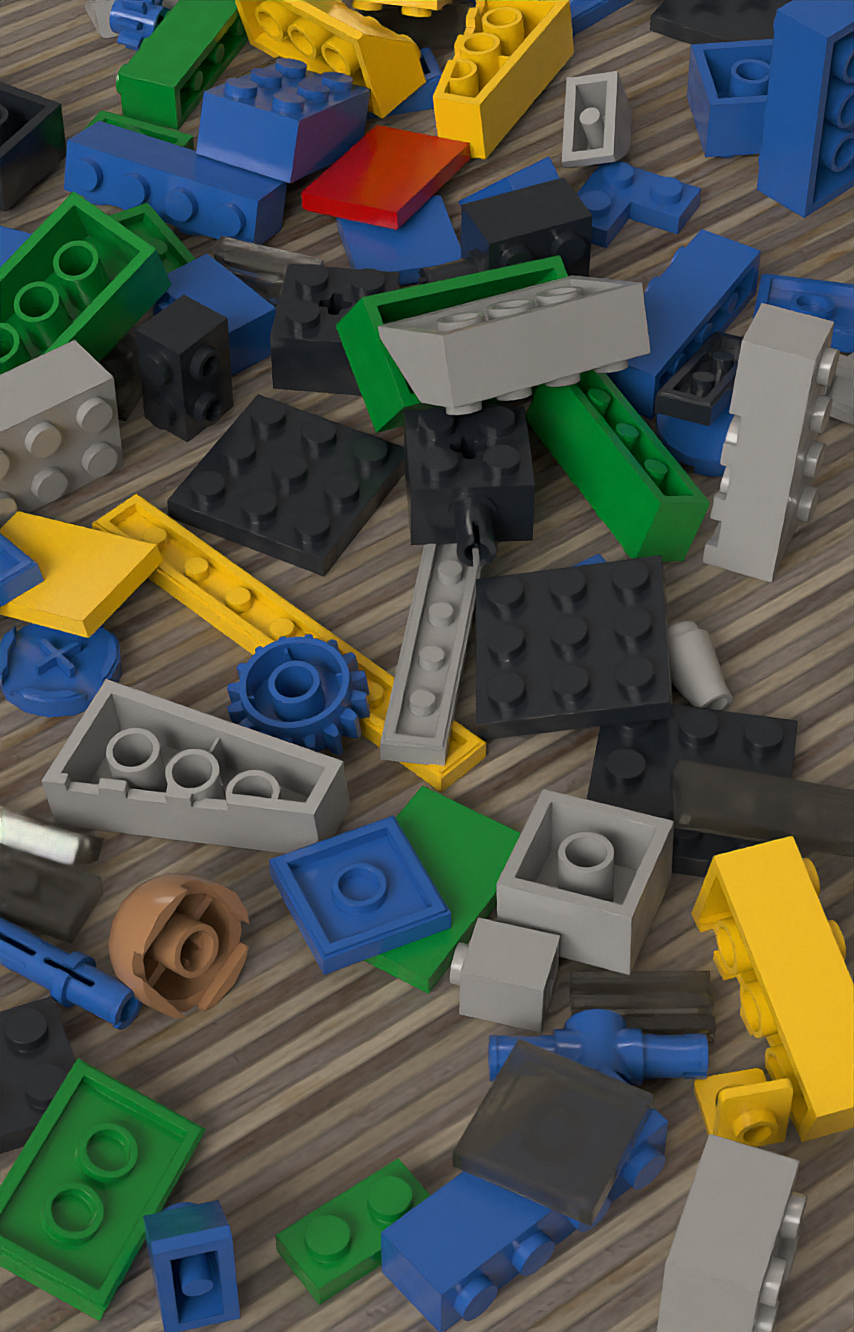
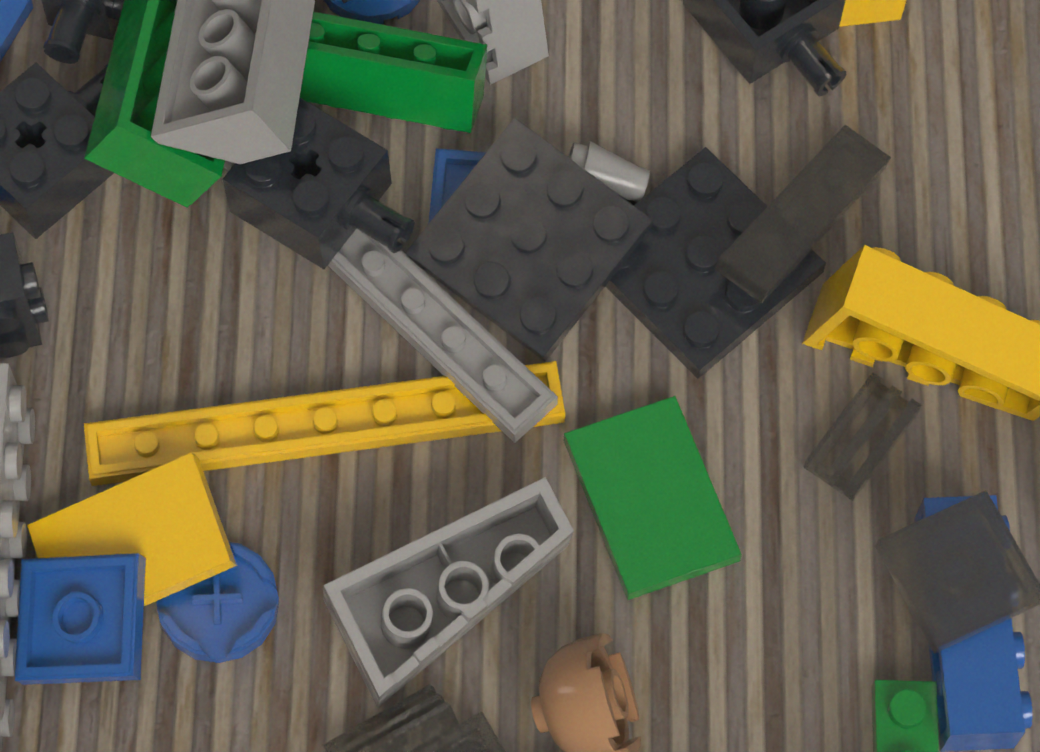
camera: 55 degrees left, 20 degrees up
black plate [167,394,405,577] -> none
blue gear [227,634,370,756] -> none
blue tile [269,815,451,975] -> none
light grey brick [450,918,560,1033] -> none
blue pin [488,1009,709,1093] -> none
light grey brick [496,789,674,975] -> none
yellow bracket [693,1068,794,1147] -> none

